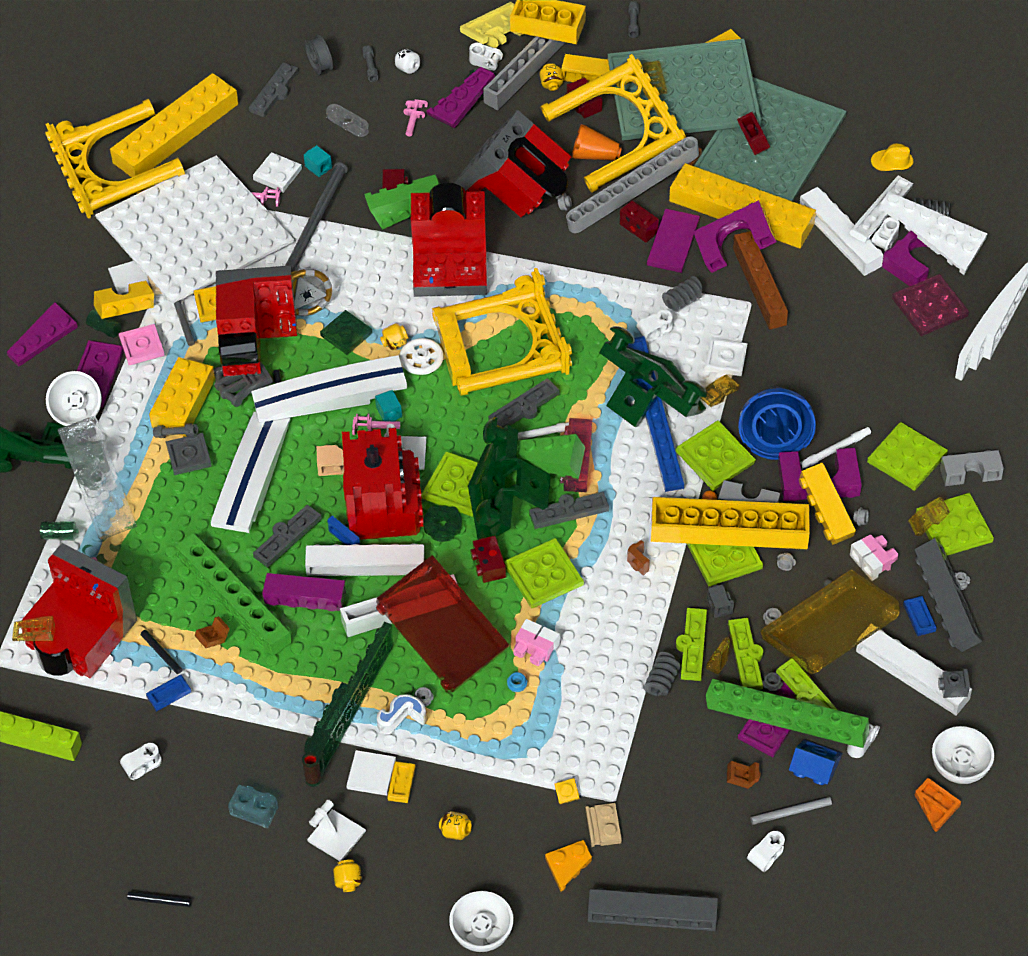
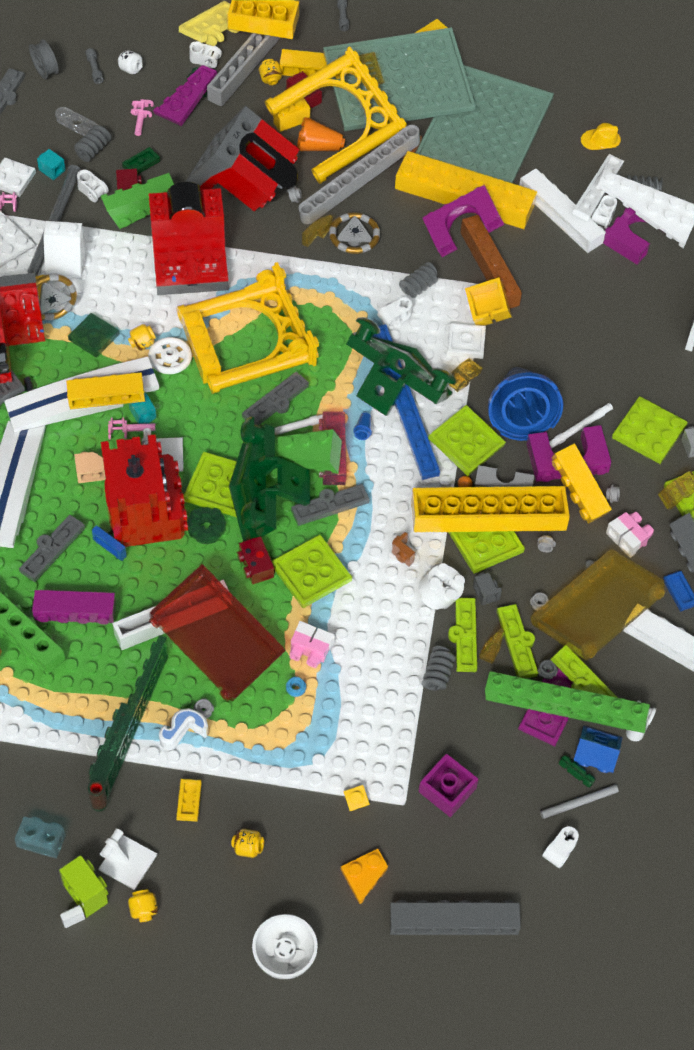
camera: 10 degrees left, 5 degrees up
white brick [305,544,425,576] -> none
white tile [347,750,396,796] -> none
tan plate [585,803,622,847] -> none
dark red brick [620,201,659,243] -> none
magenta tile [647,209,700,273] -> none
dark orange bracket [727,761,761,789] -> none
dark red brick [737,111,770,155] -> none
clear pink plate [892,274,969,336] -> none
none -> white slope [44,221,86,278]
none -> lime brick [59,855,108,918]
none -> white tile [60,905,85,928]
none -> yellow brick [66,372,145,410]
none -> dark grey piece [74,125,111,162]
none -> white piece [77,170,109,202]
none -> dark green plate [122,147,160,175]
none -> yellow brick [273,98,310,132]
none -> clear yellow slope [302,215,333,247]
none -> light grey piece [329,213,380,254]
none -> blue cone [353,413,372,440]
none -> white brick [418,563,465,610]
none -> magenta brick [419,754,479,818]
none -> yellow piece [465,278,512,326]
none -> dark green axle [559,755,596,788]

